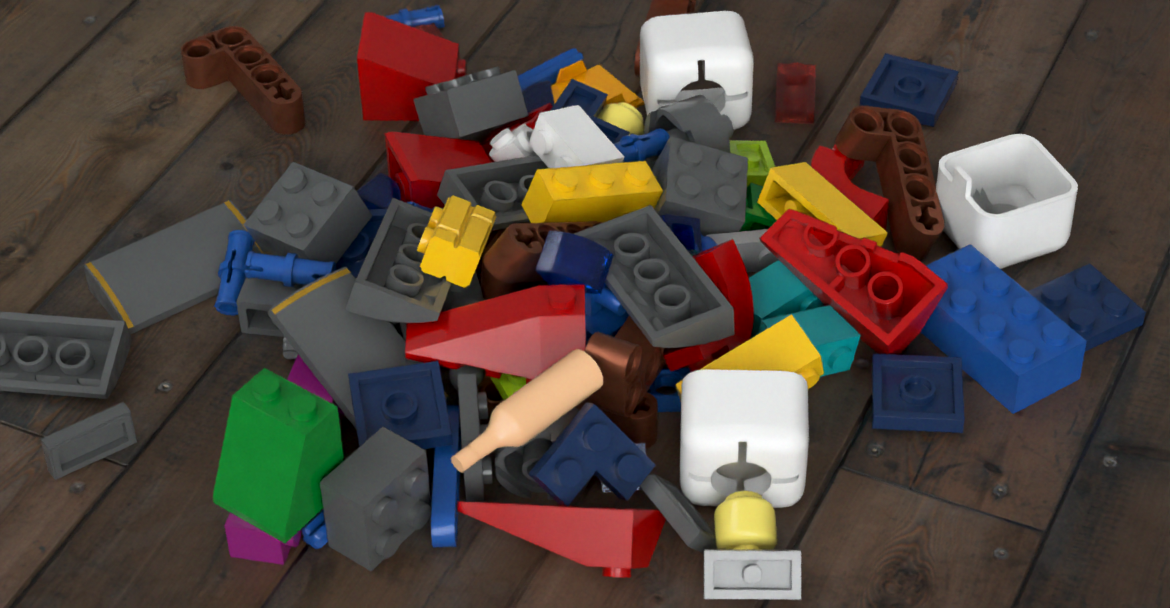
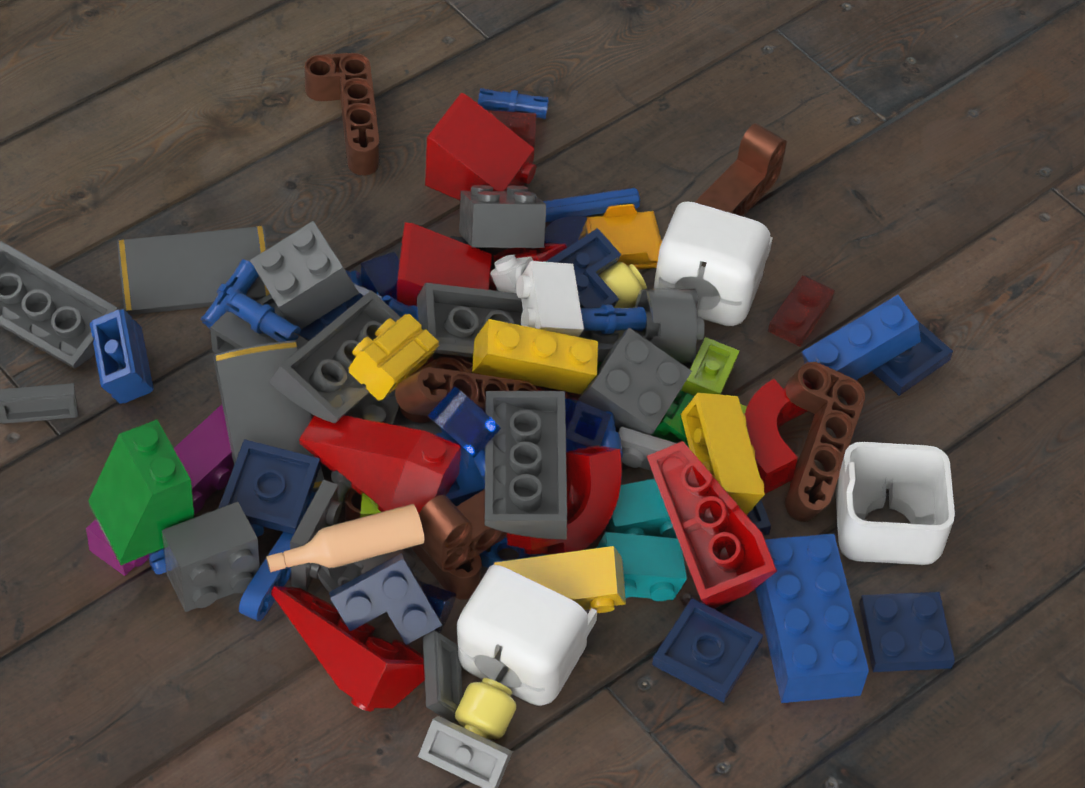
camera: 20 degrees right, 10 degrees up
none -> blue brick [90,309,154,403]
none -> blue brick [802,295,921,380]

